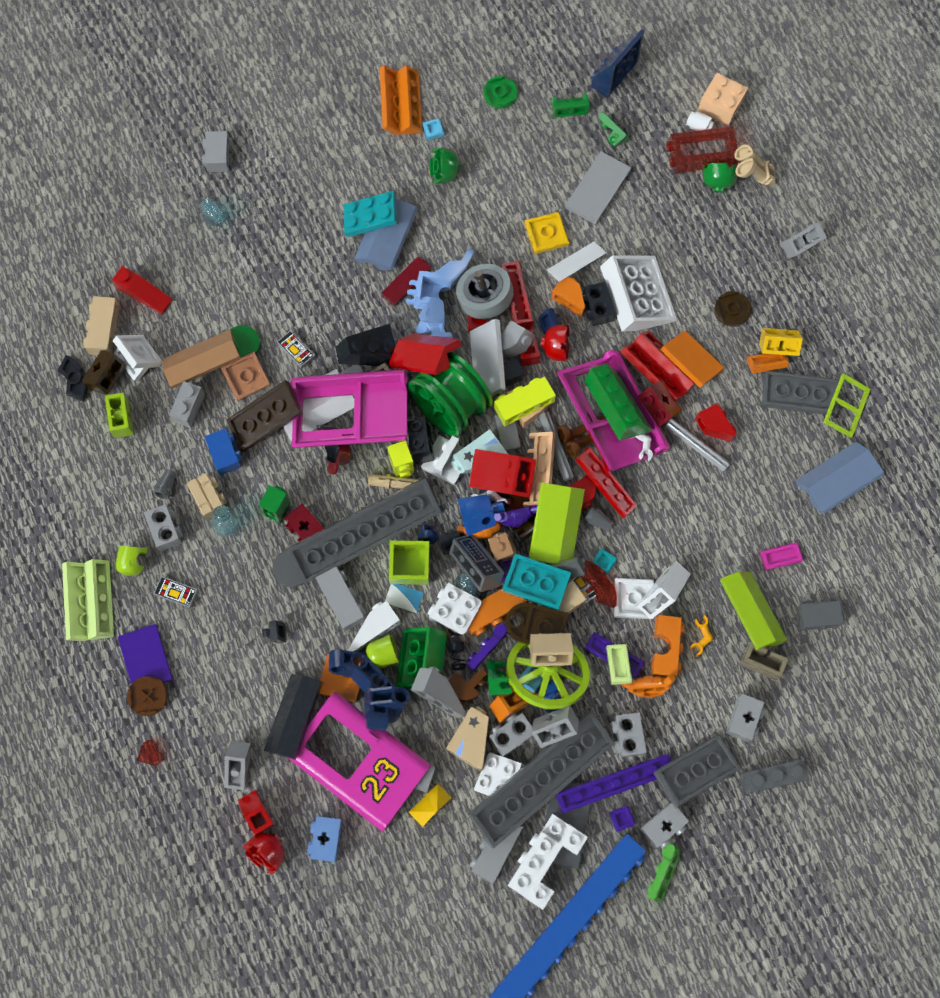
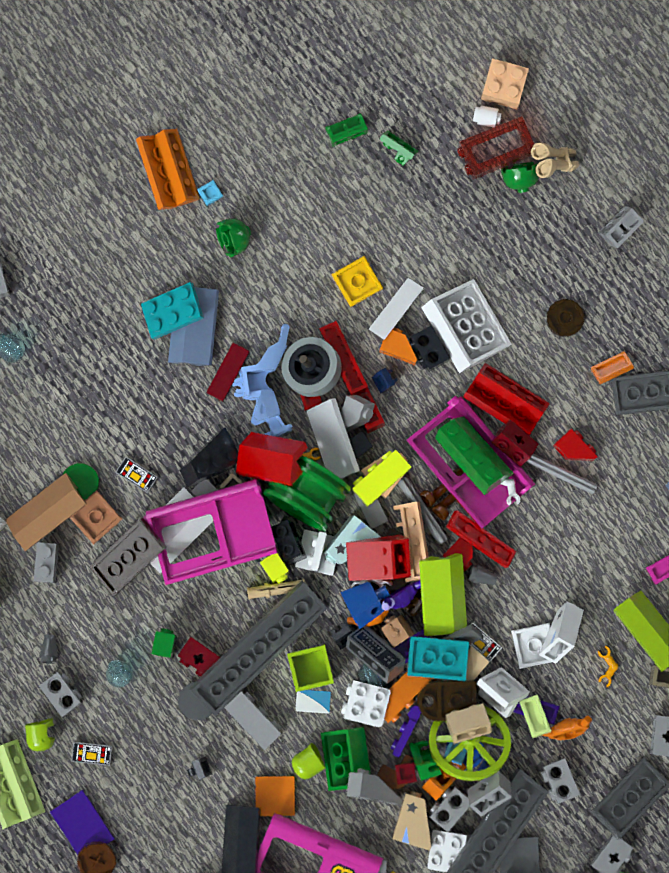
camera: 15 degrees left, 10 degrees up
tan brick [187,473,227,520] -> none
blue brick [204,428,242,475] -> none
hair [317,424,352,475] -> none
dark blue connector [328,649,410,731] -> none
white slope [348,601,400,652] -> none
dark blue tile [418,524,437,544] -> none
black piece [448,628,466,670] -> none
green tile [483,76,518,109] -> none
red cylinder [541,325,570,362] -> none
dark purple tile [555,754,671,814] -> none
light grey tile [565,151,632,225] -> none
clear red tile [581,560,617,608] -> none
dark blue slope [591,29,645,98] -> none
teal tile [591,548,617,575] -> none
dark purple tile [609,805,636,832] -> none
orange arch [651,615,684,678] -> none
orange tile [661,330,724,388] -> none
yellow brick [759,328,803,356] -> none
none -> dark red tile [395,762,417,784]
none -> white bracket [477,667,530,718]

